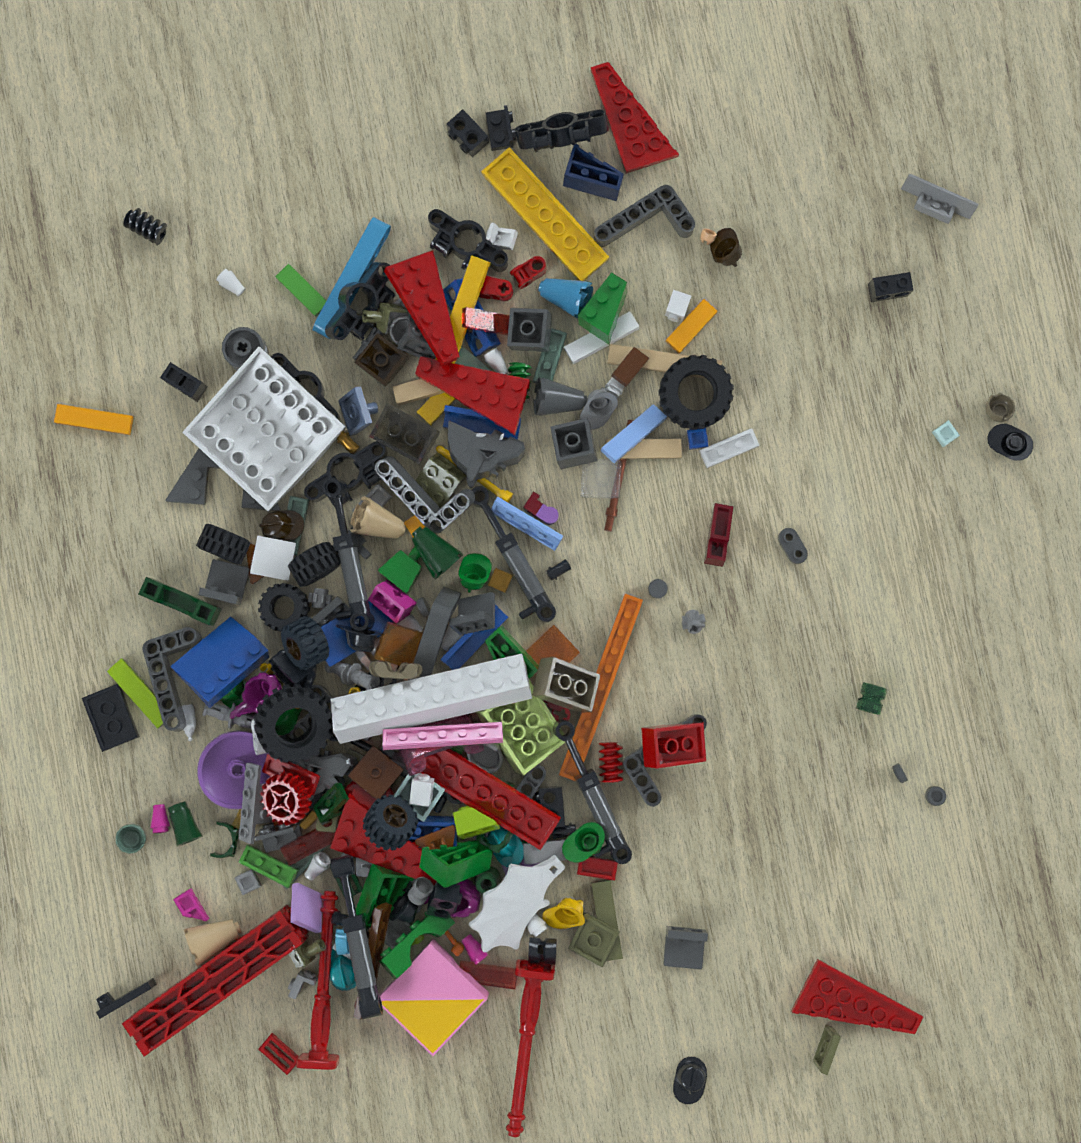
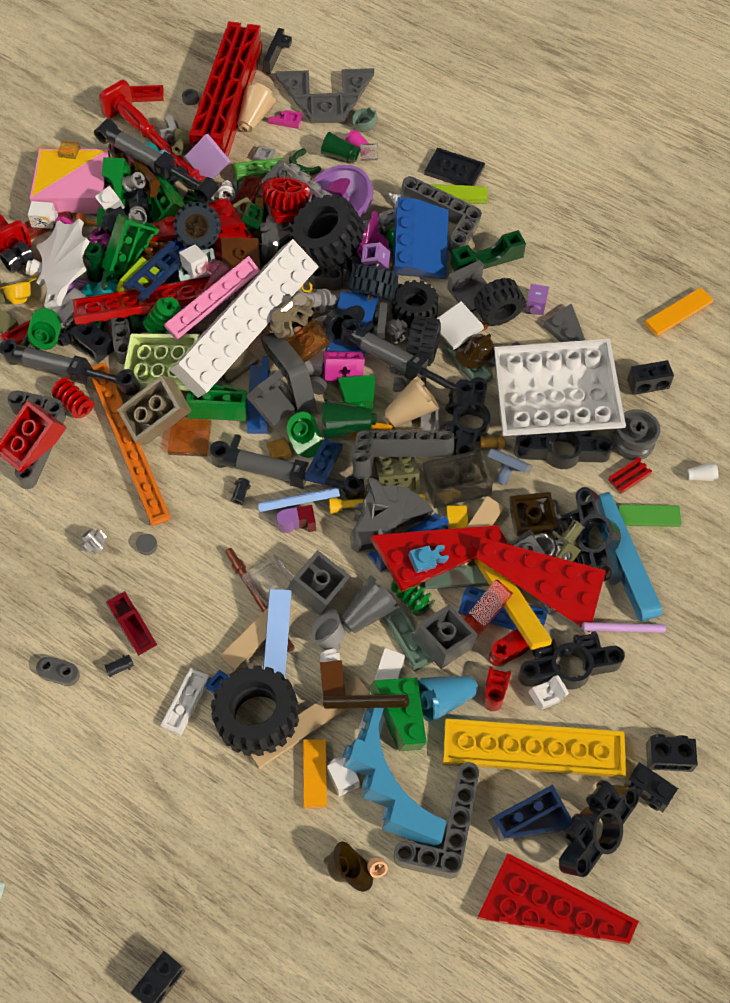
camera: 135 degrees right, 25 degrees down
white cone [484,348,508,374] -> none
none -> white brick [28,201,58,229]
none -> clear yellow tile [57,141,80,159]
none -> white brick [95,186,125,214]
none -> black pin [105,654,134,677]
none -> light grey bush [122,172,146,192]
none -> dark blue bar [123,241,182,302]
none -> green piece [143,297,181,334]
none -> dark grey tile [182,89,199,105]
none -> dark grey wing [276,68,375,123]
none -> dark blue plate [305,439,343,485]
none -> dark brown axle [322,694,409,709]
none -> magenta tile [326,178,350,197]
none -> dark azure arch [343,708,447,848]
none -> clear tile [360,143,378,161]
none -> medium lavender brick [361,243,390,269]
none -> dark azure plate [408,545,449,573]
none -> medium lavender brick [525,284,549,315]
none -> lavender bar [582,622,666,633]
none -> red tile [608,457,652,494]

